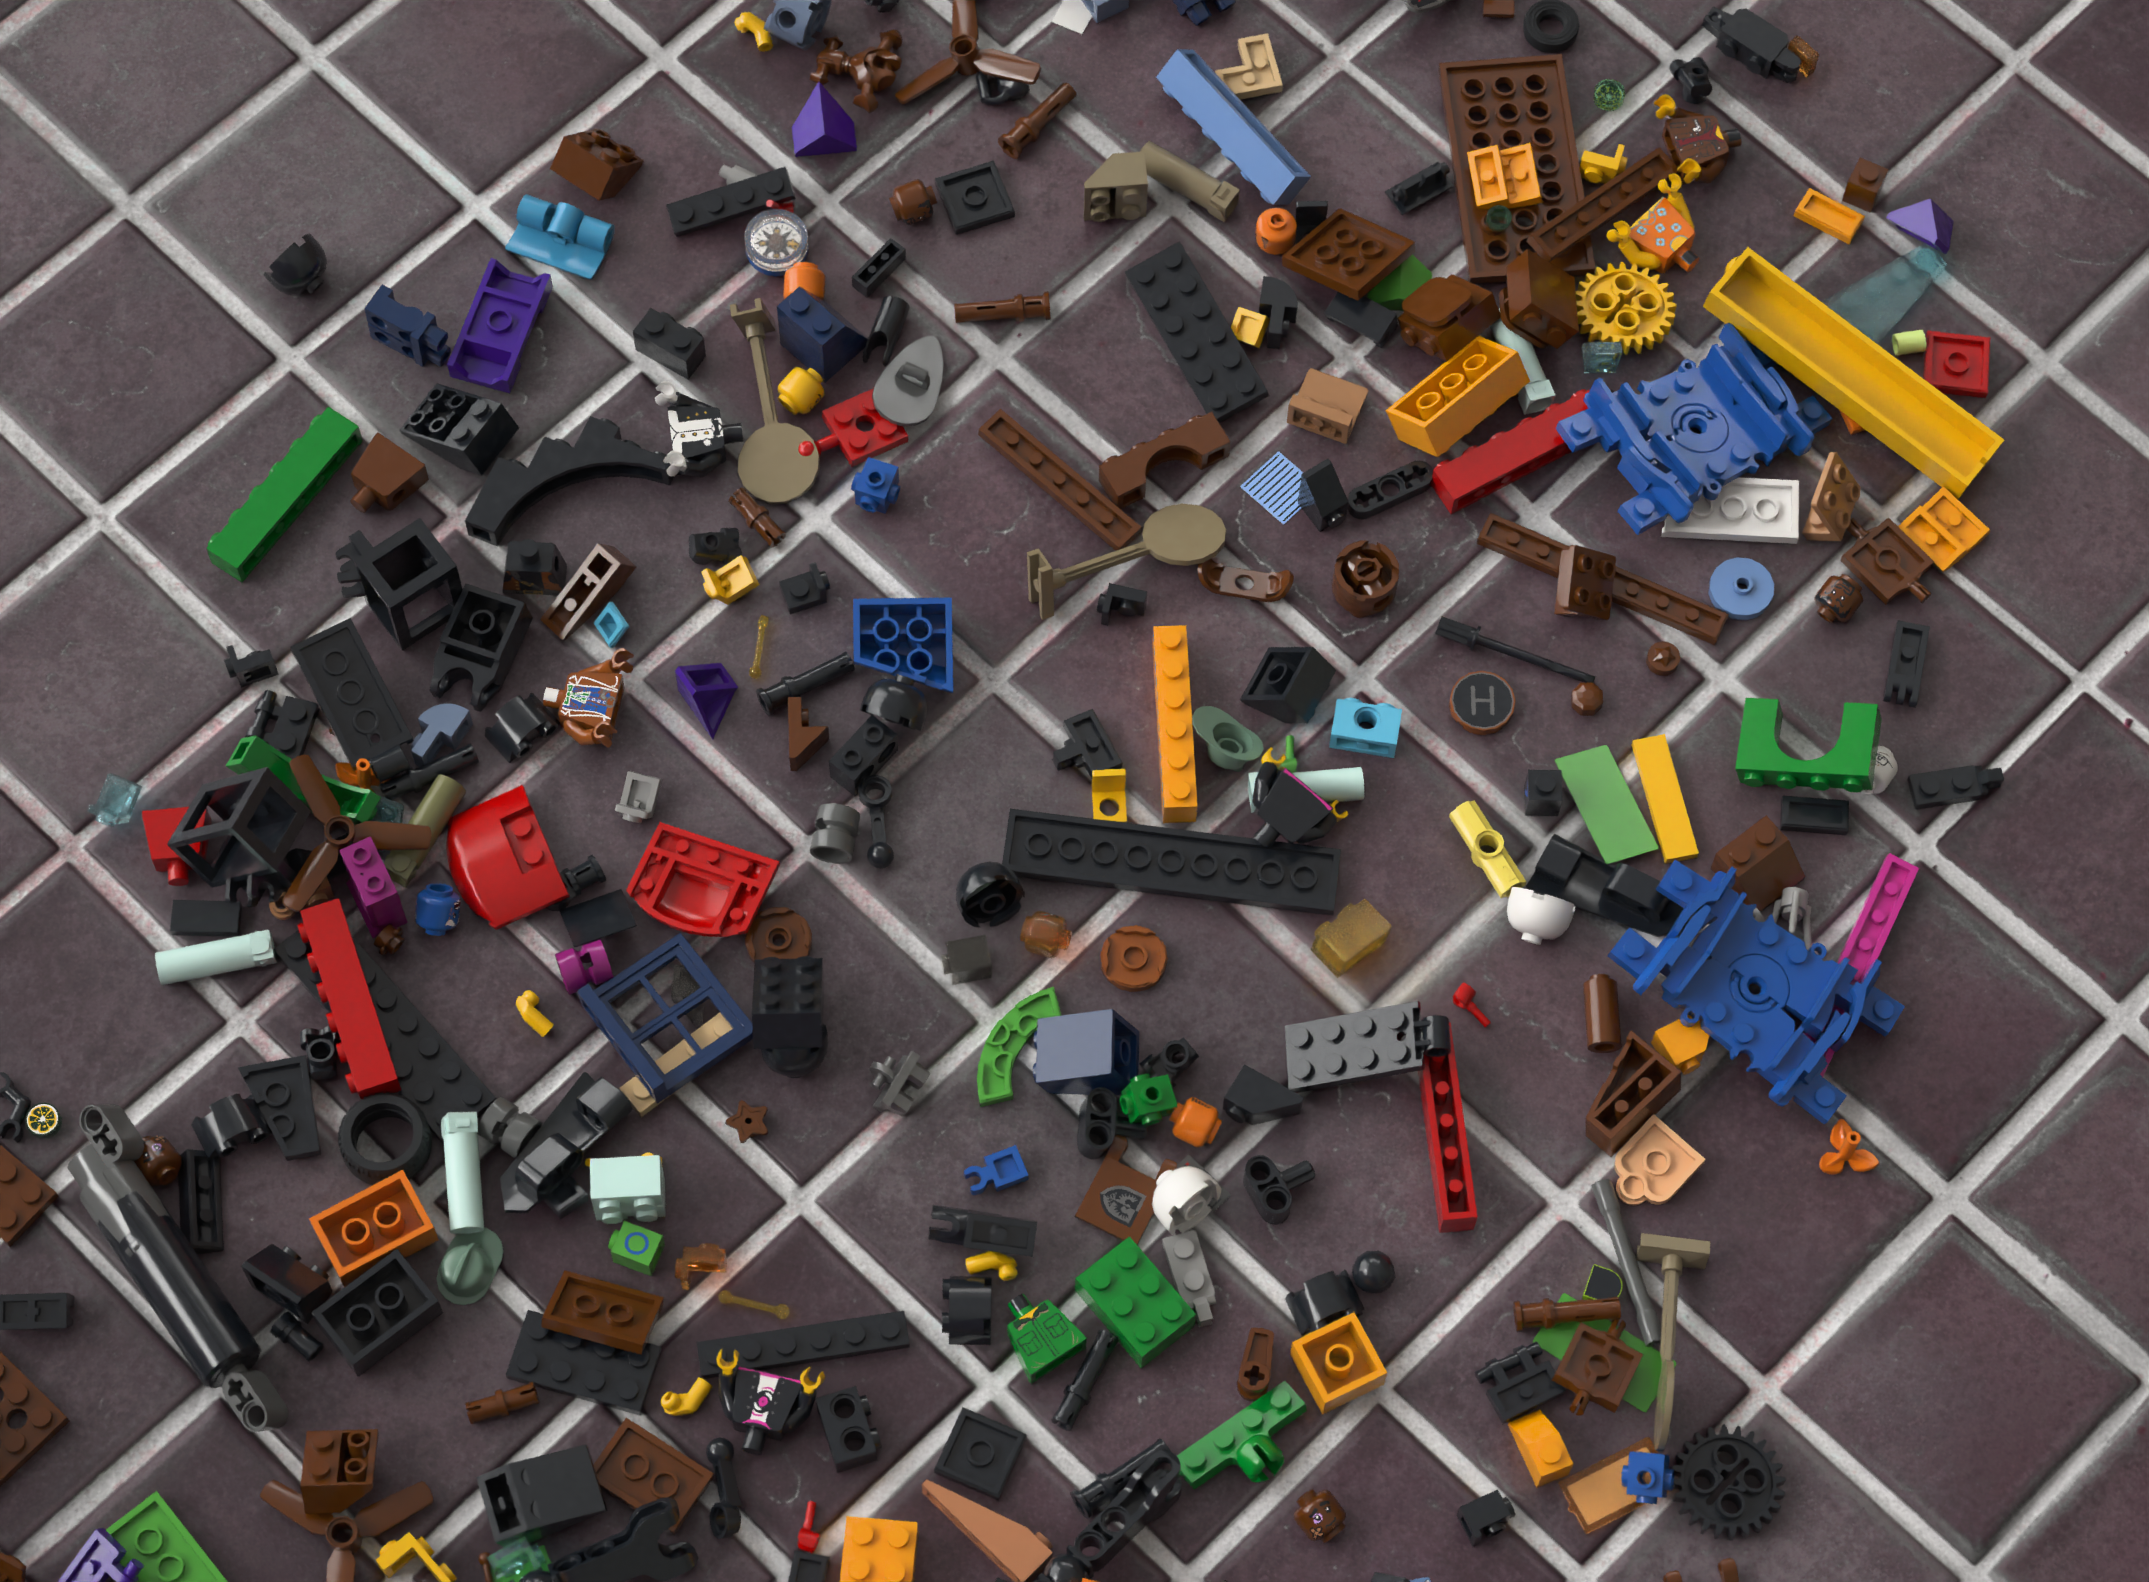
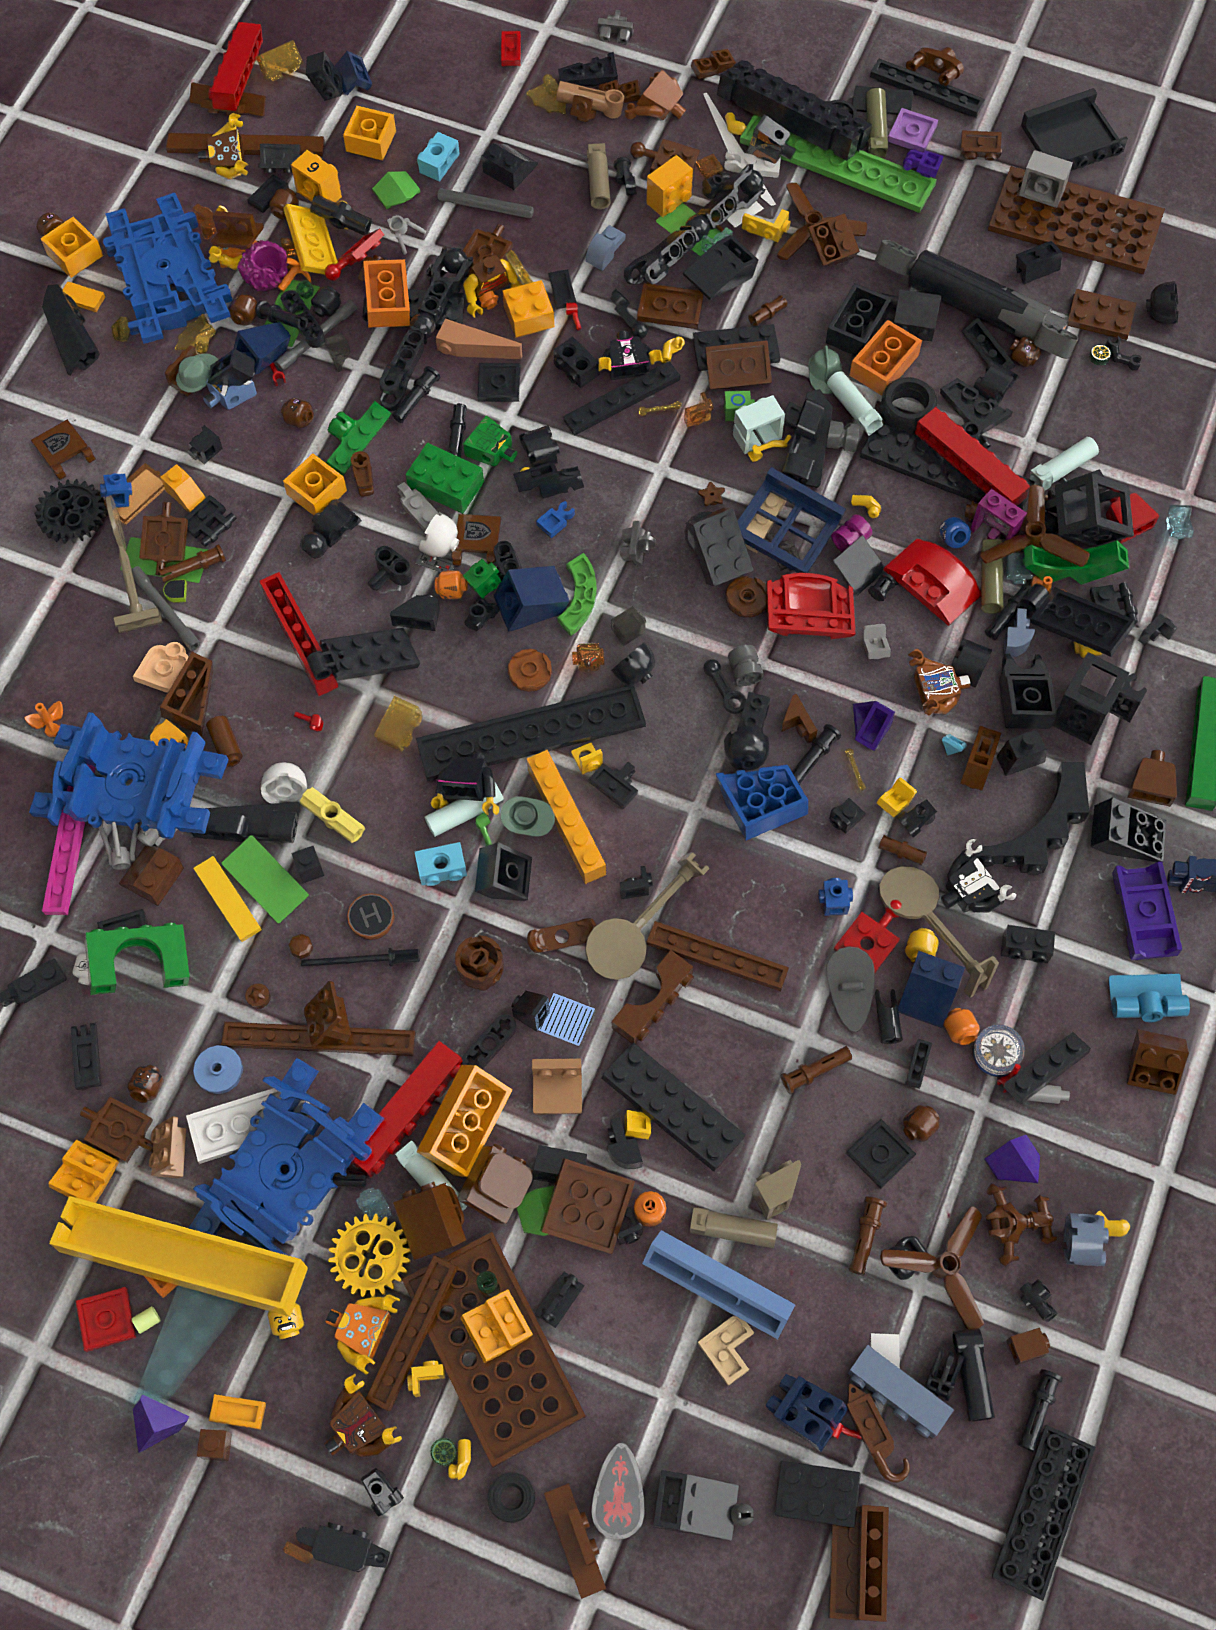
camera: 160 degrees right, 0 degrees up
none -> yellow arm [448,1439,471,1480]

